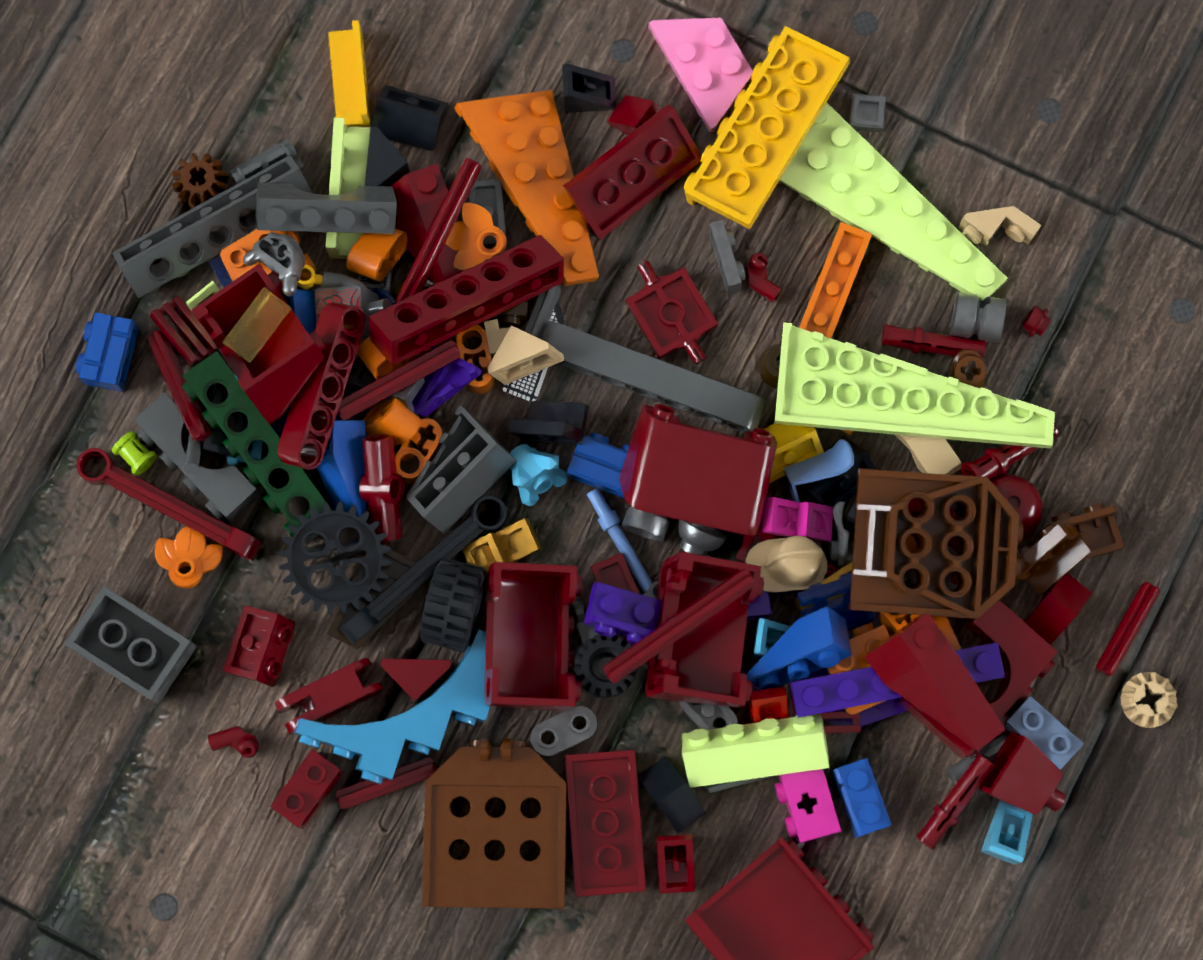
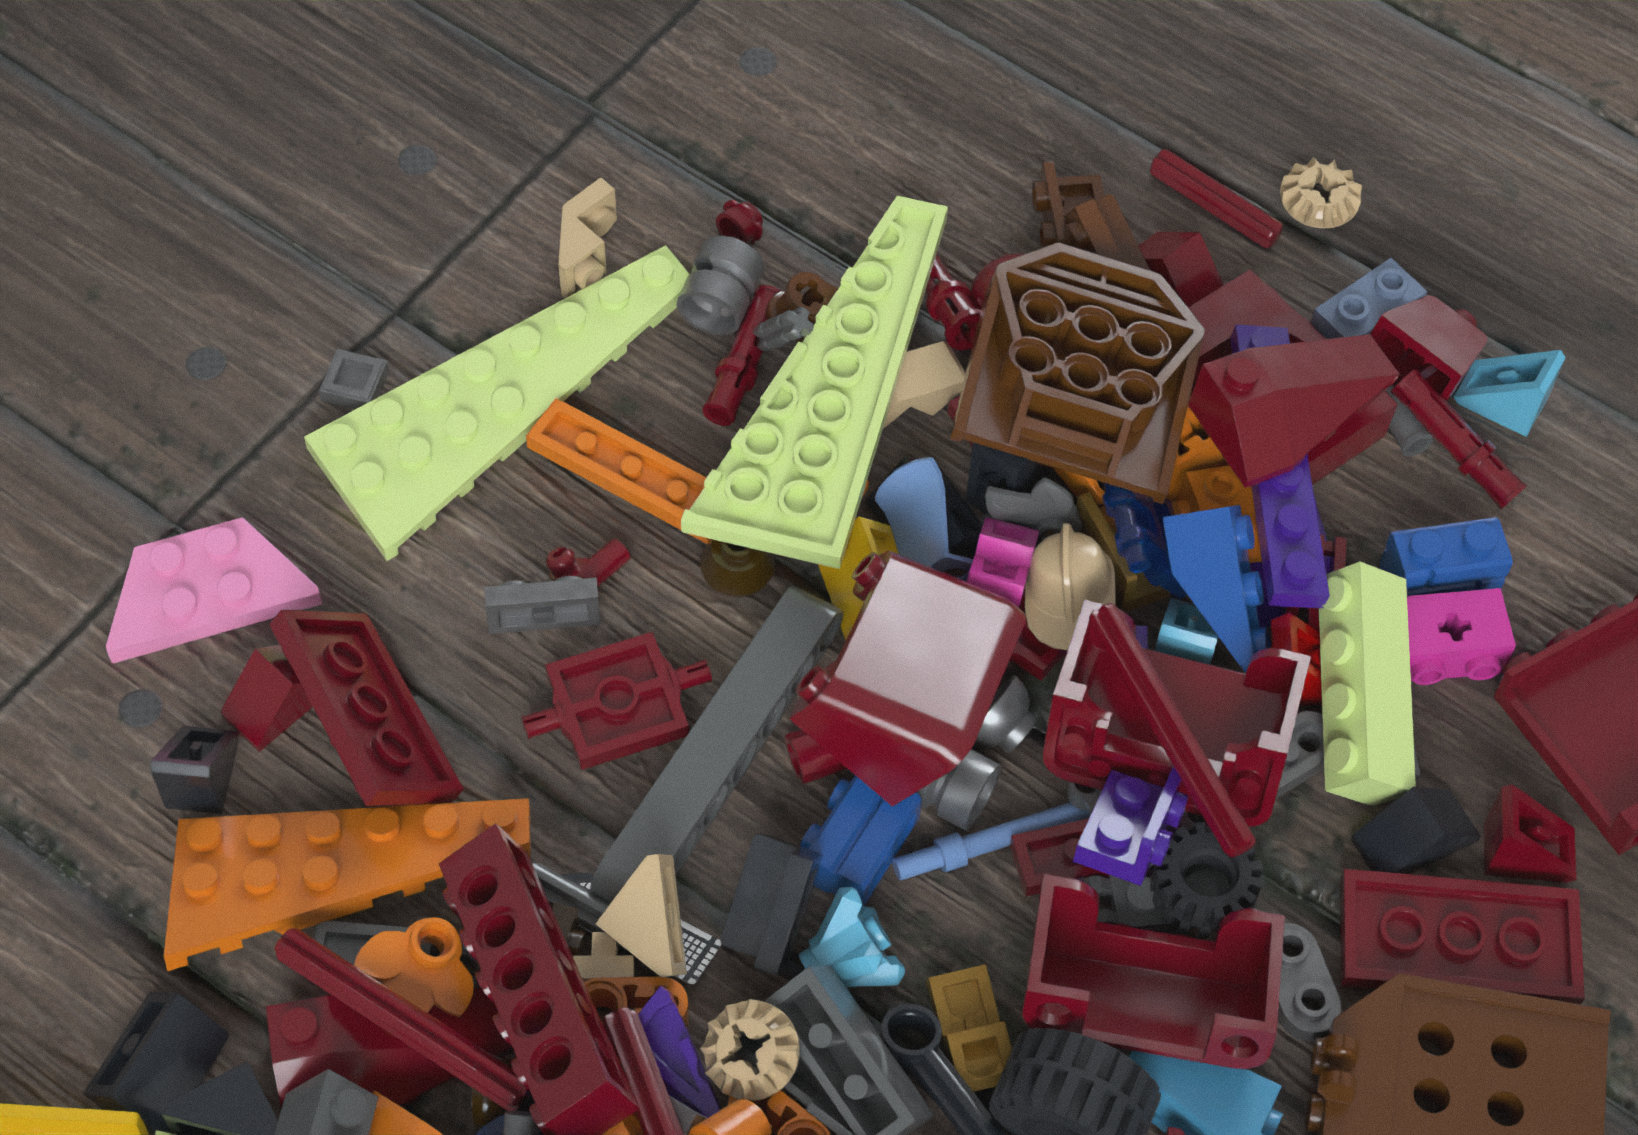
camera: 85 degrees left, 20 degrees down
yellow bracket [684,26,850,229] -> none
none -> tan gear [700,999,799,1101]
none -> dark grey axle [753,307,814,352]

